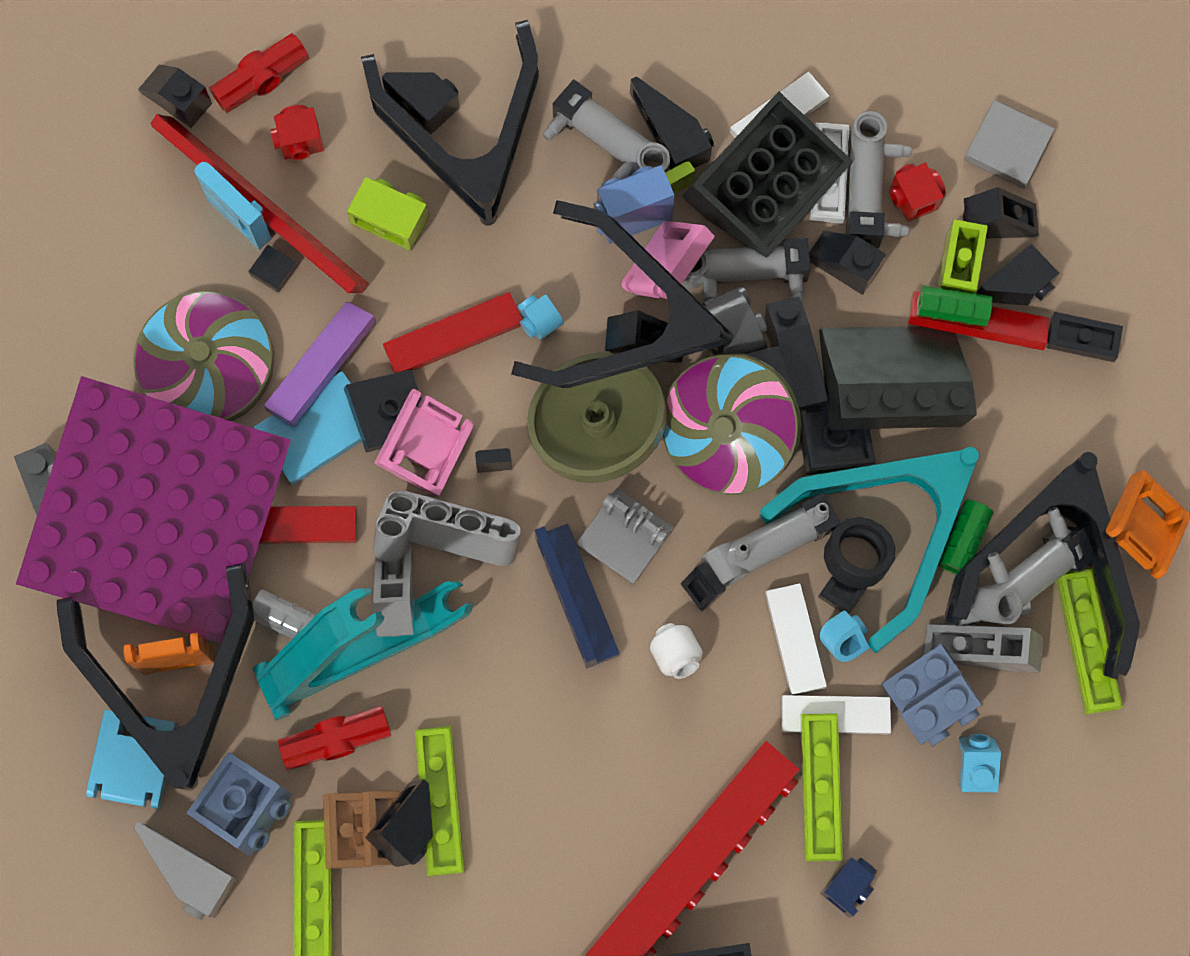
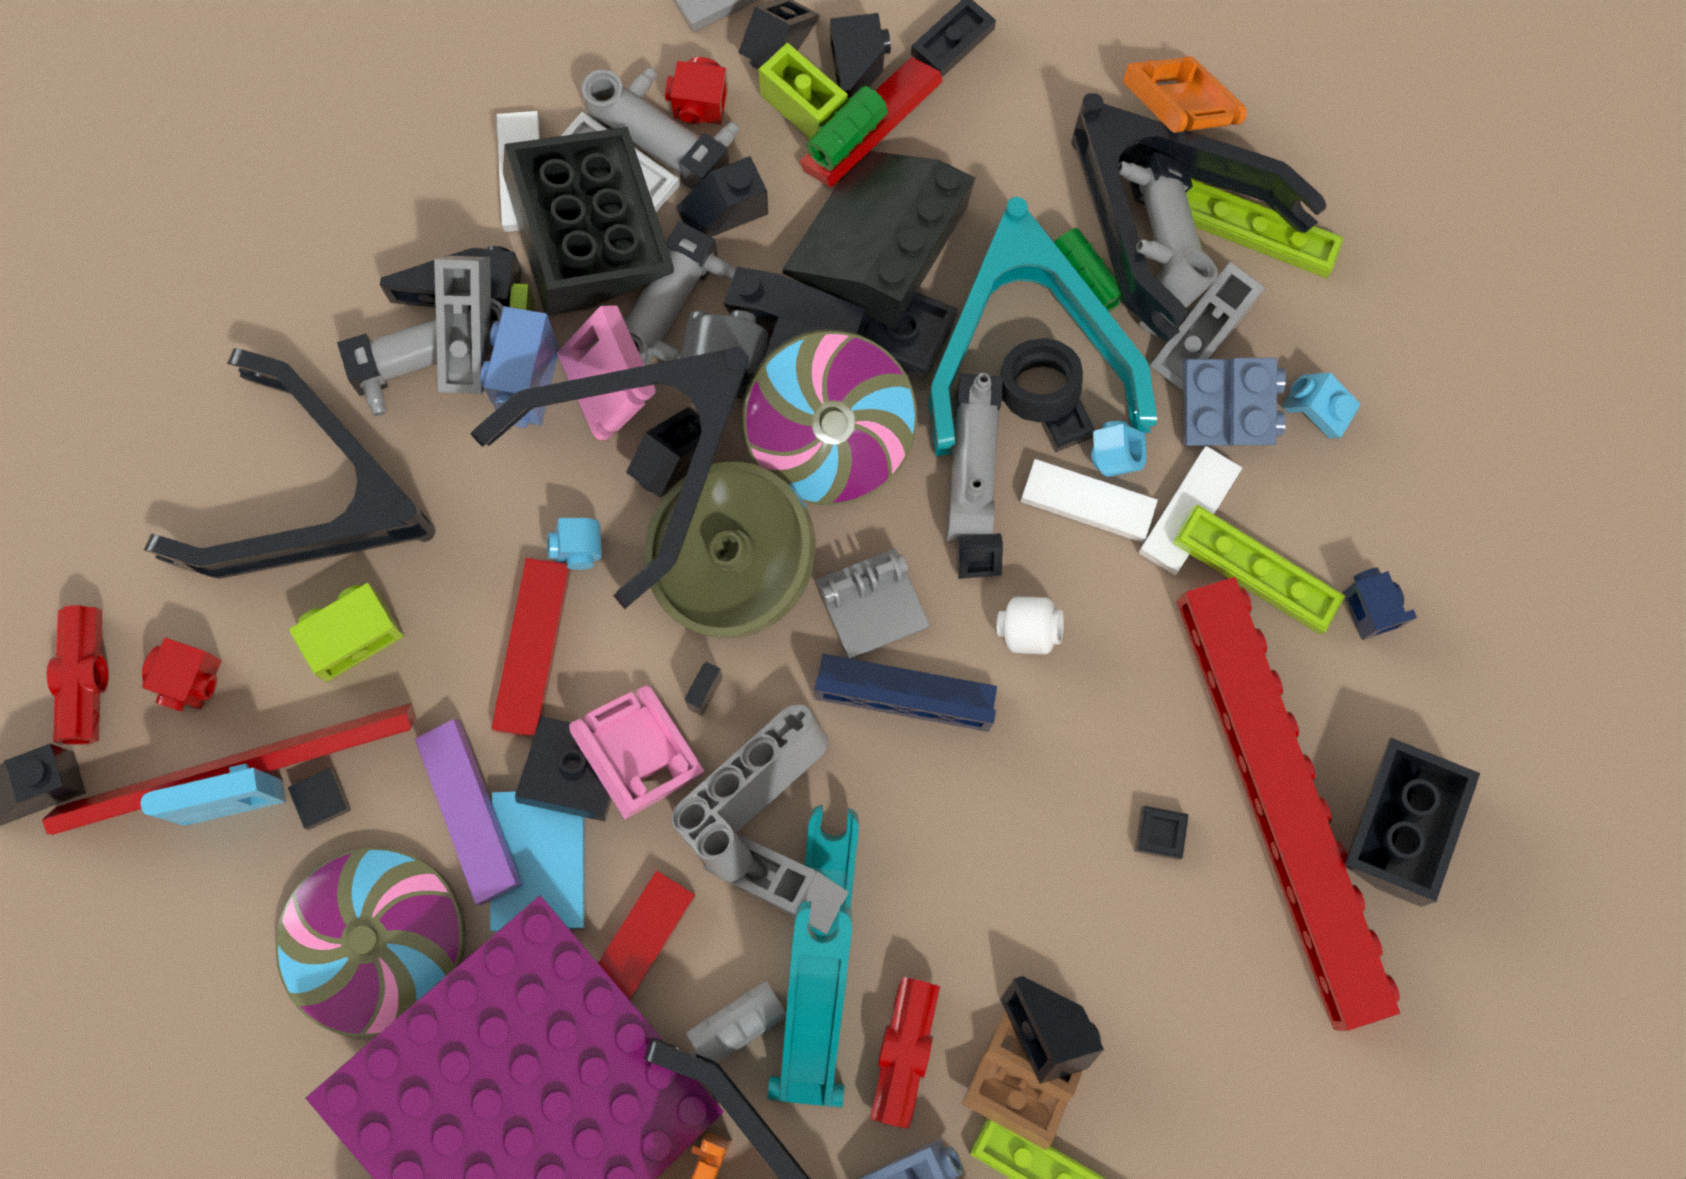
camera: 60 degrees left, 0 degrees up
black slope [382,72,459,134] -> none
lime tile [415,726,465,877] -> none
none -> light grey slope [434,255,491,394]
none -> black tile [1135,806,1189,860]

